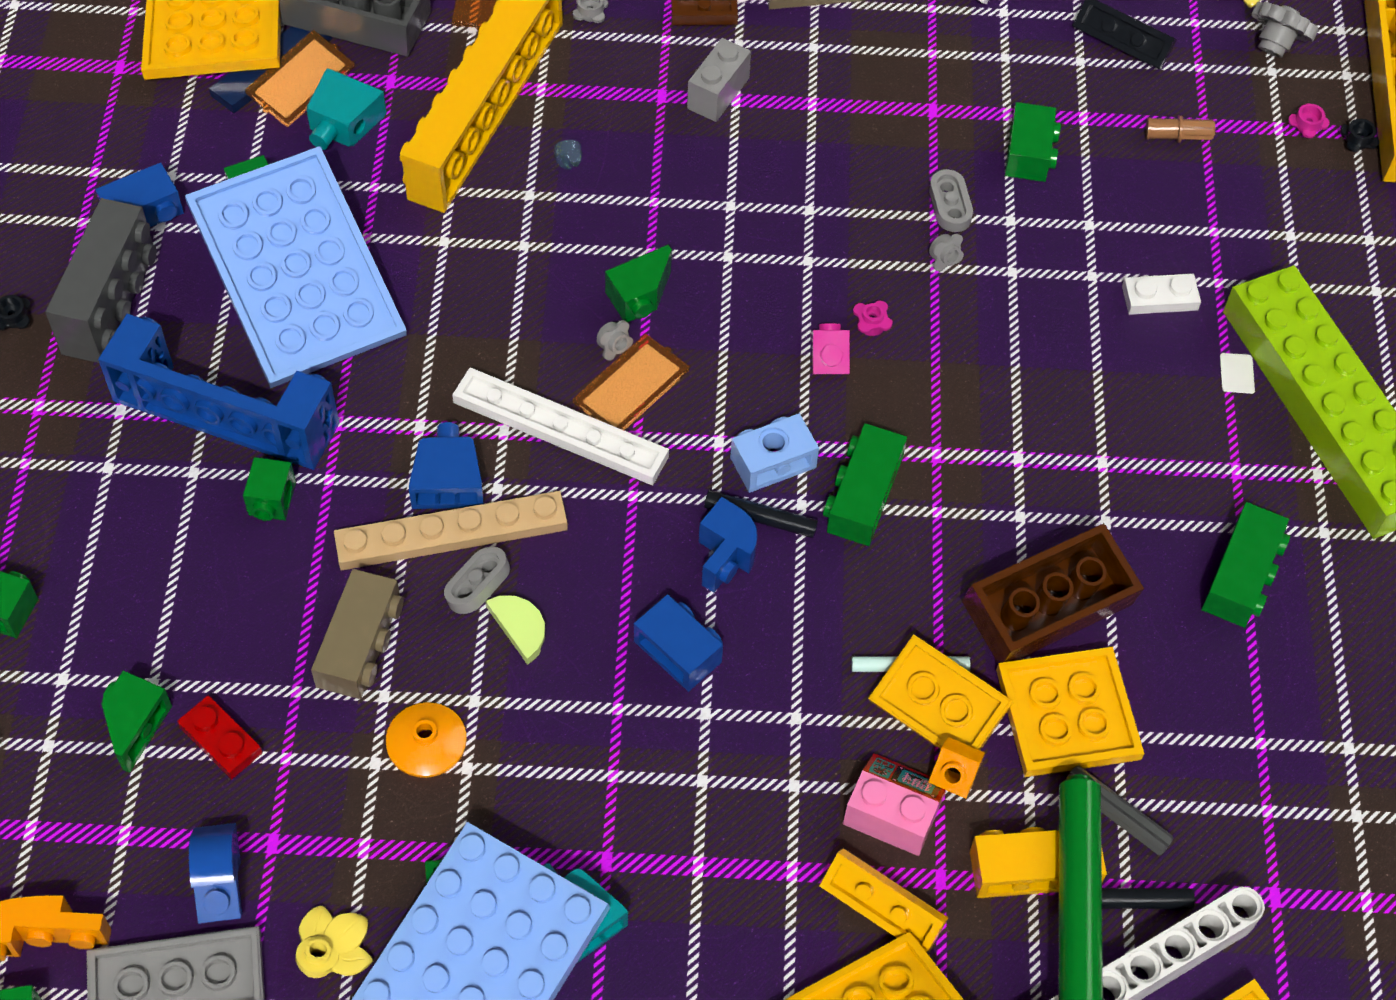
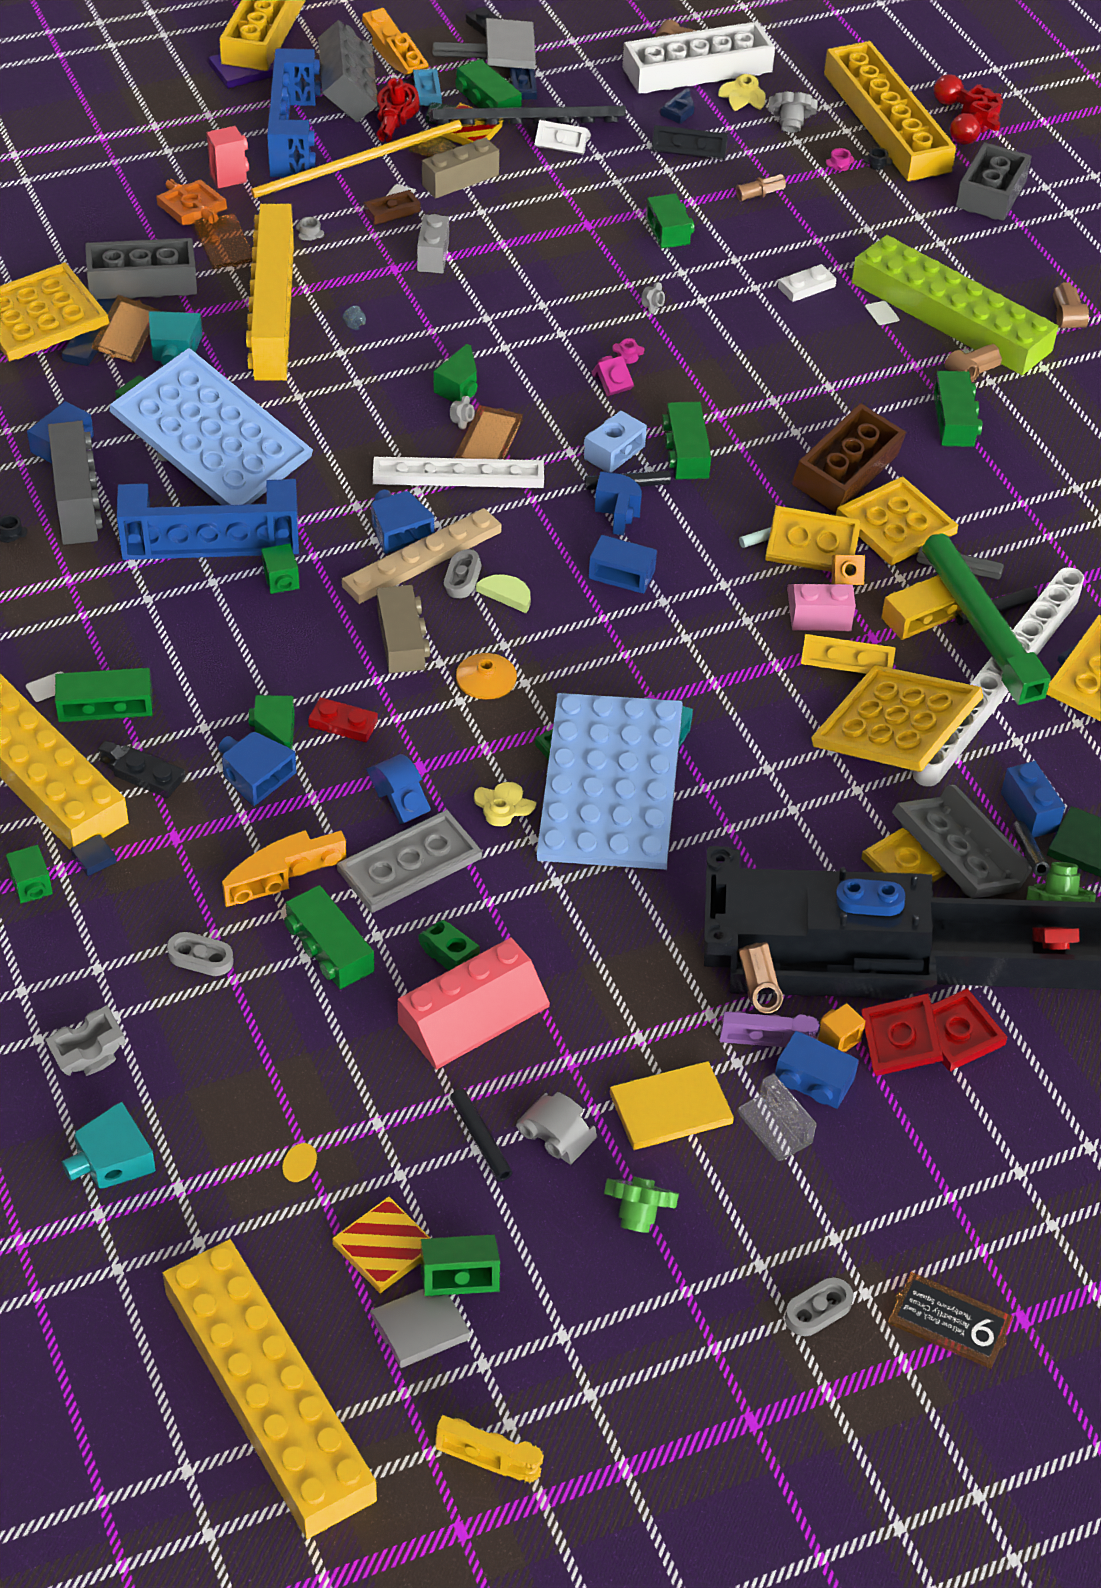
camera: 25 degrees left, 10 degrees down
light grey plate [929,169,973,232] -> none
none -> blue torso [218,732,297,806]
none -> medium nougat piece [945,344,1002,383]

